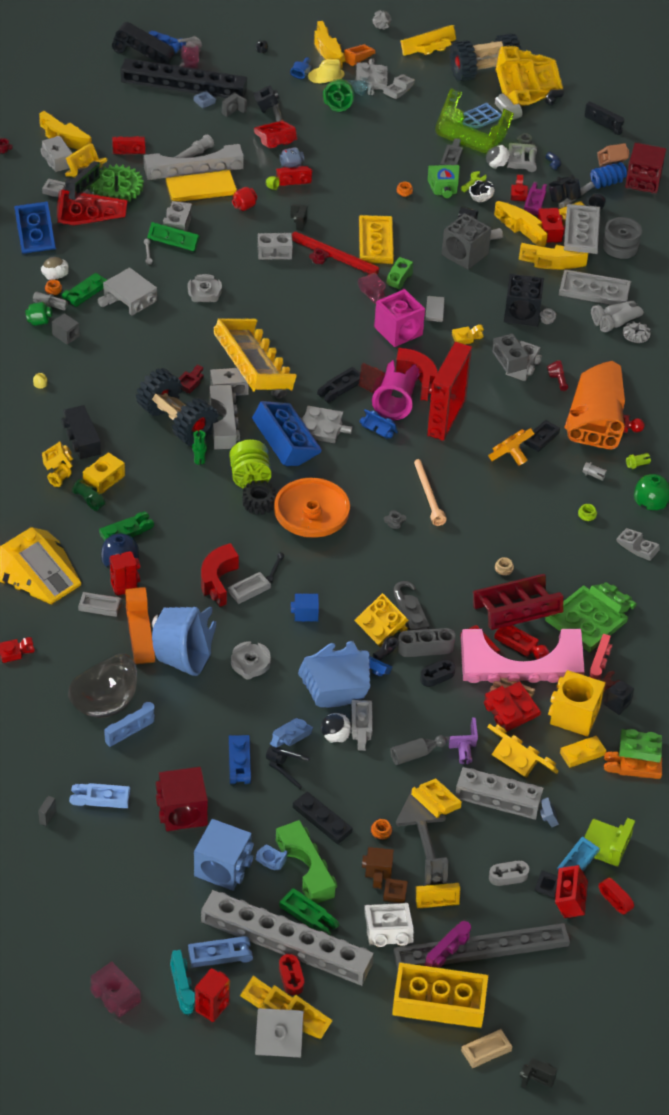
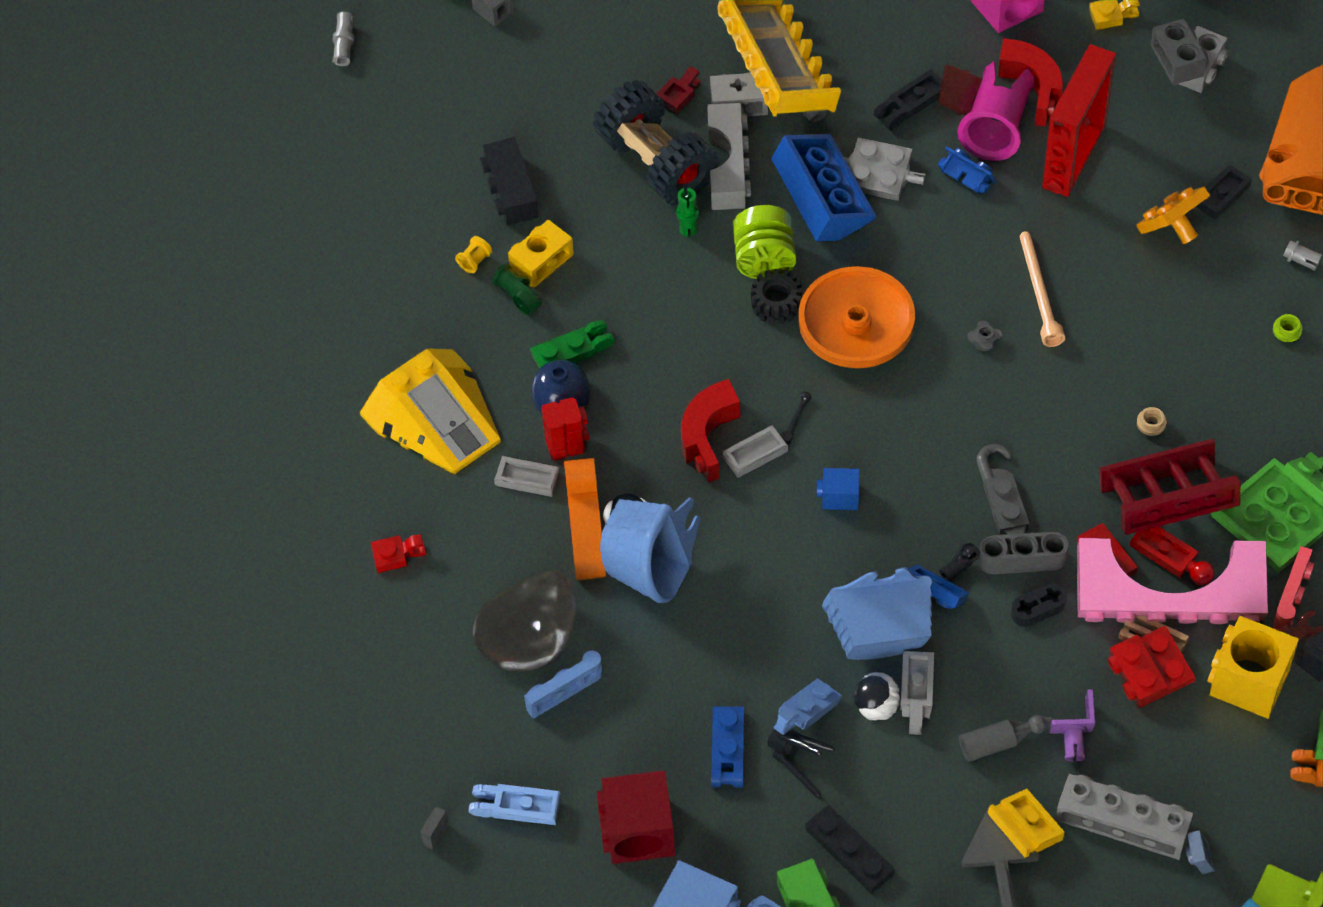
camera: 10 degrees right, 10 degrees up
light yellow hinge [33,373,48,389] -> none
yellow bracket [42,442,73,470] -> none
light grey plate [231,642,270,679] -> none
yellow plate [355,593,409,648] -> none
orange plate [371,819,392,839] -> none
yellow bracket [487,724,559,778] -> none
dark red bar [547,360,569,391] -> none
yellow plate [560,735,606,768] -> none

